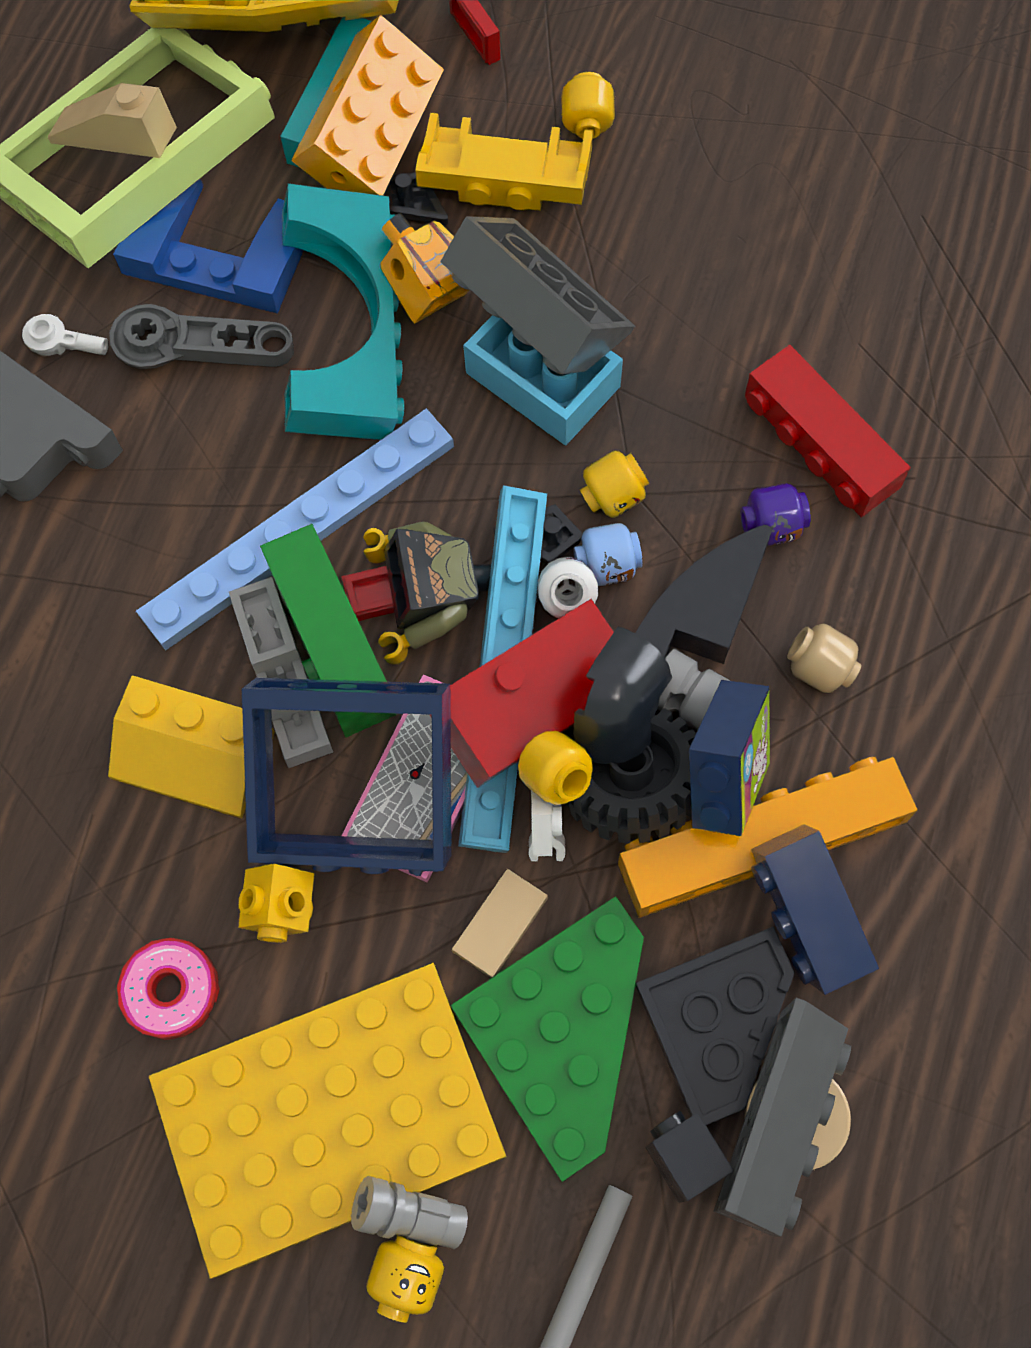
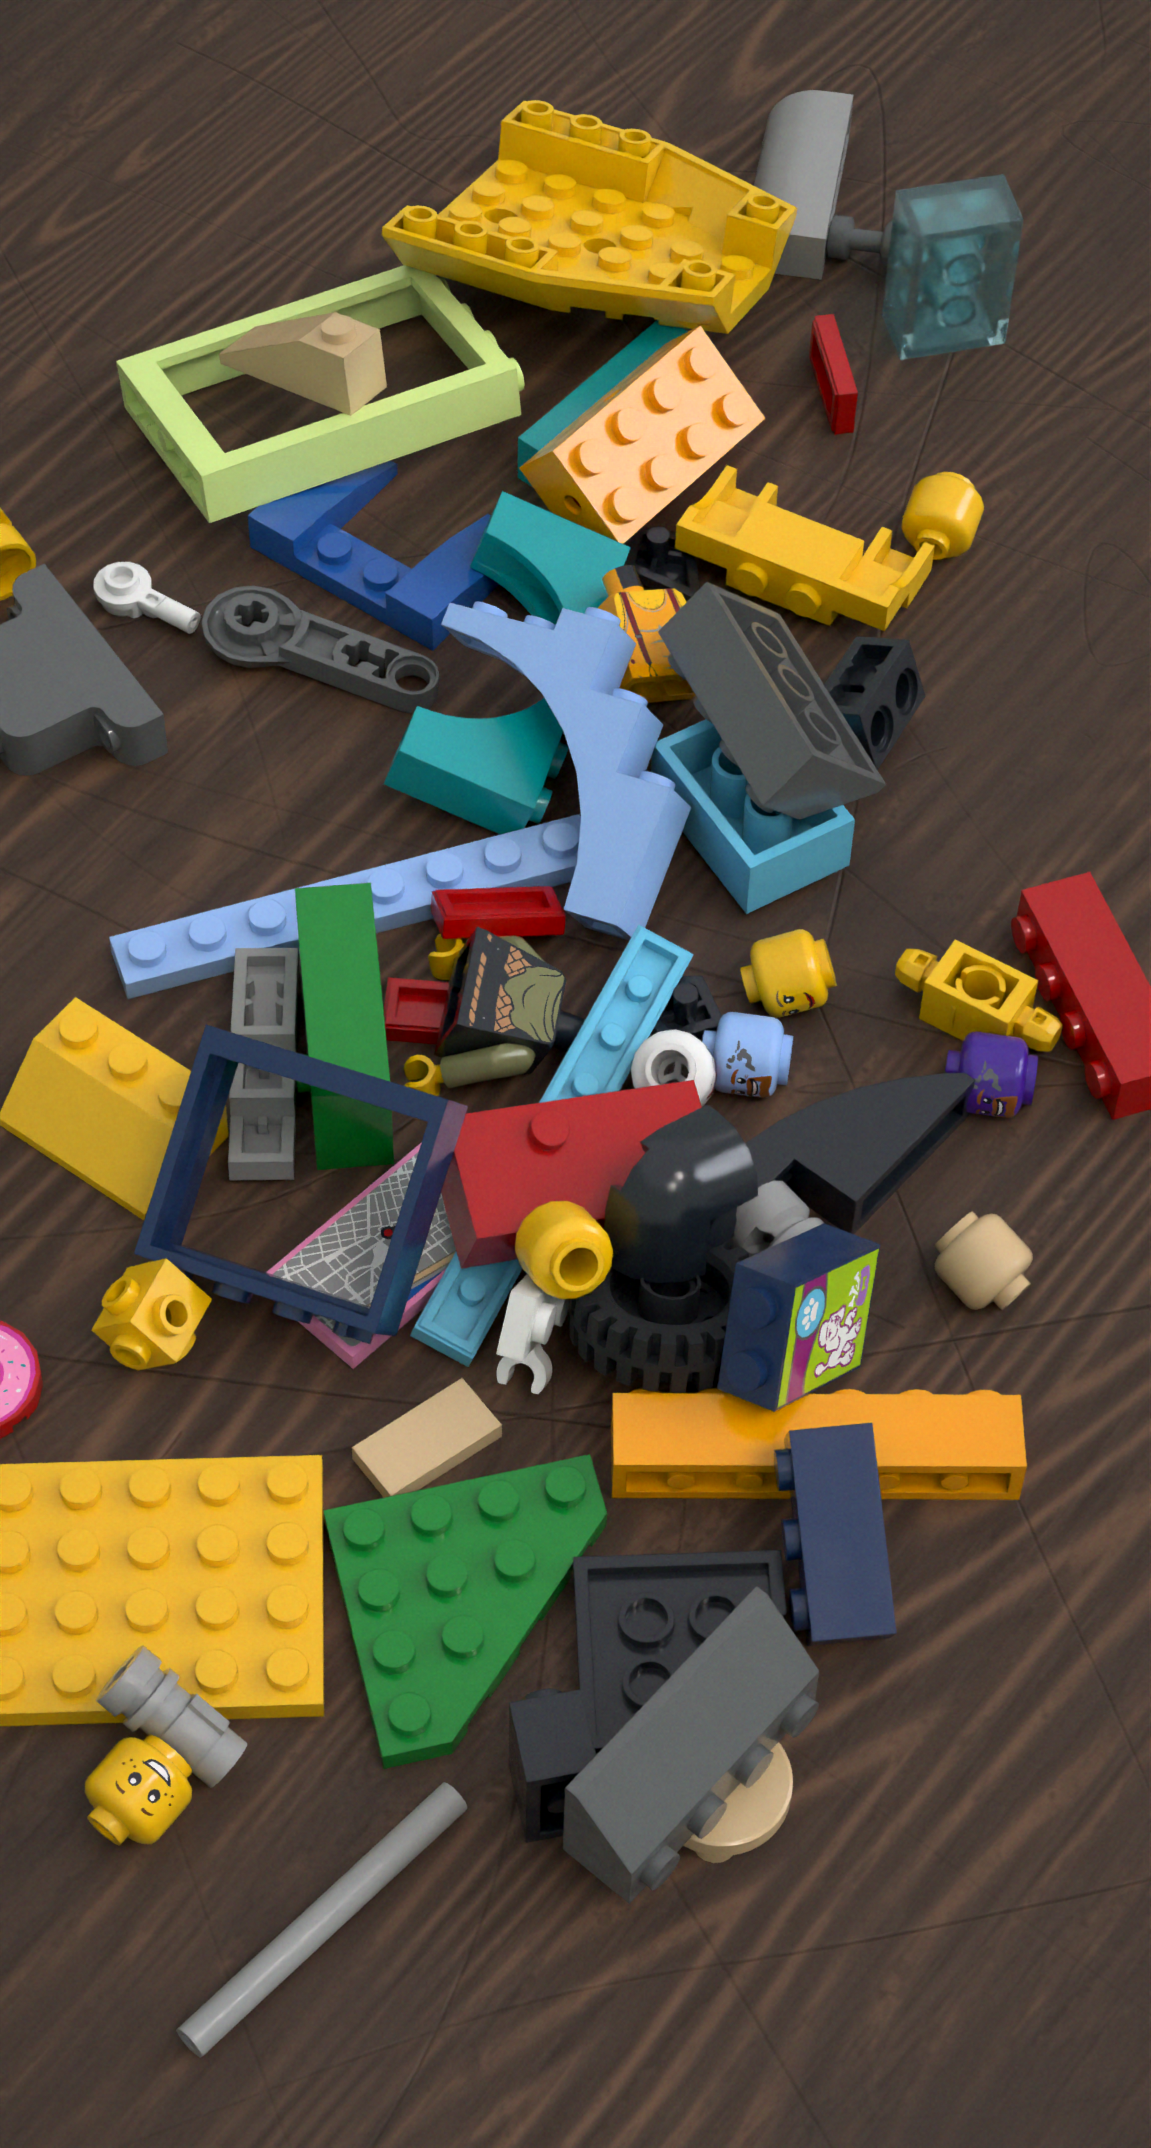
camera: 15 degrees right, 15 degrees down
none -> red tile [431,886,566,939]
none -> light blue arch [441,601,691,941]
none -> black brick [824,636,925,770]
none -> yellow piece [895,940,1063,1052]

